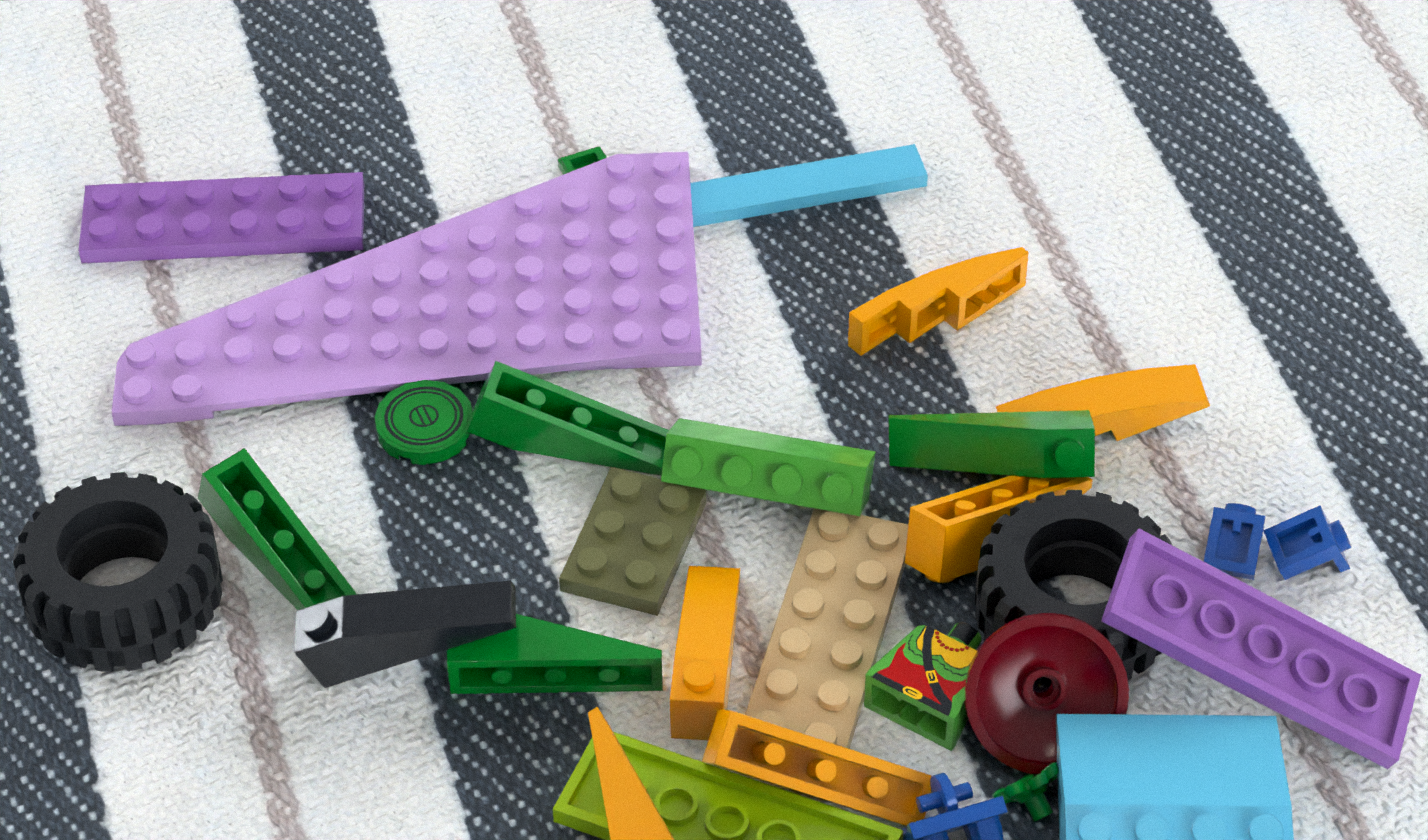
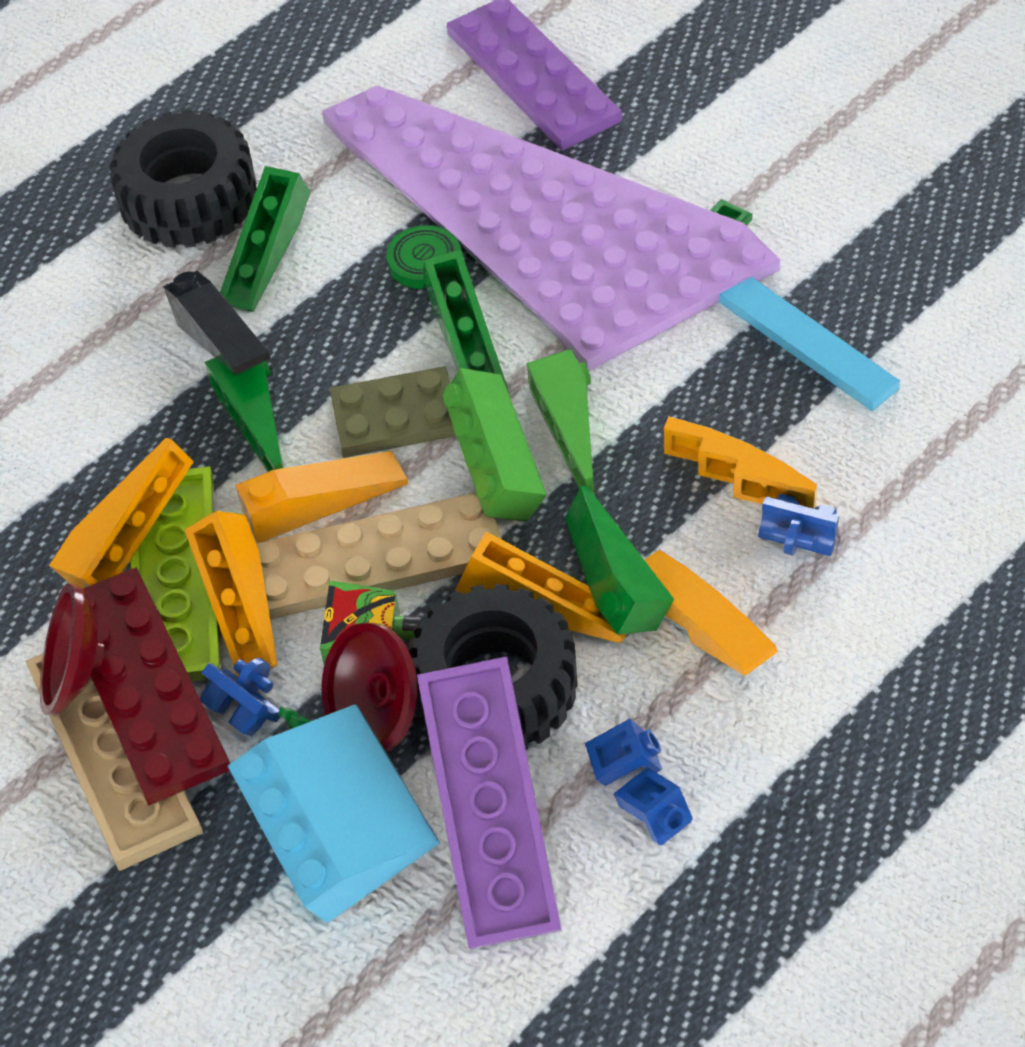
camera: 65 degrees right, 5 degrees up
none -> bright green slope [527,349,594,494]
none -> blue hips [758,494,840,556]

